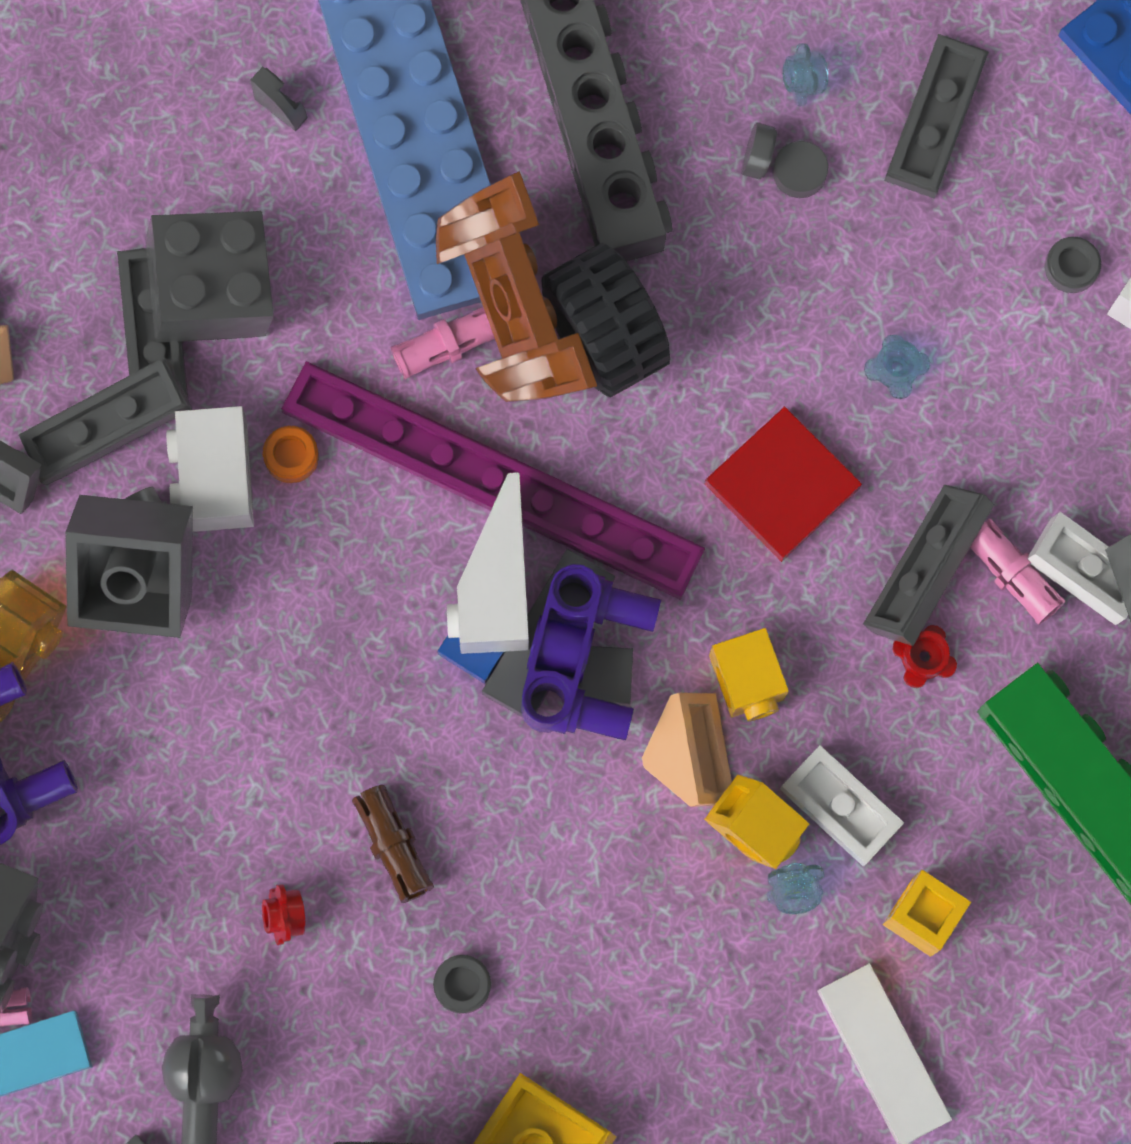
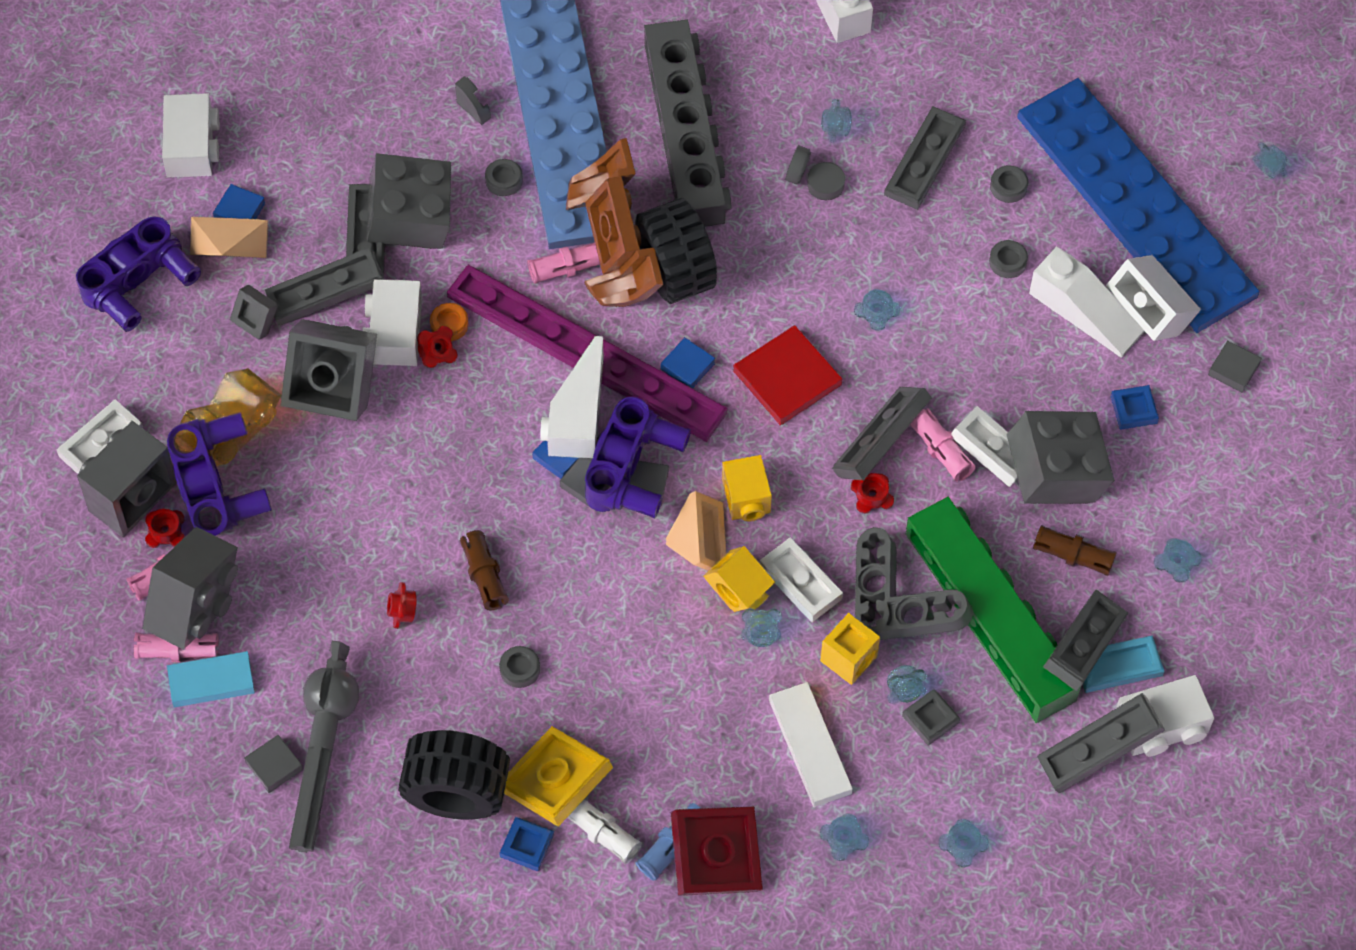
camera: 10 degrees right, 15 degrees down
none -> red plate [417,326,458,368]
none -> dark grey tile [485,159,523,196]
none -> blue tile [660,337,715,388]
none -> dark grey beam [855,527,973,640]
none -> clear light blue plate [887,665,927,704]
none -> dark grey tile [902,689,960,746]
none -> dark grey tile [990,165,1029,203]

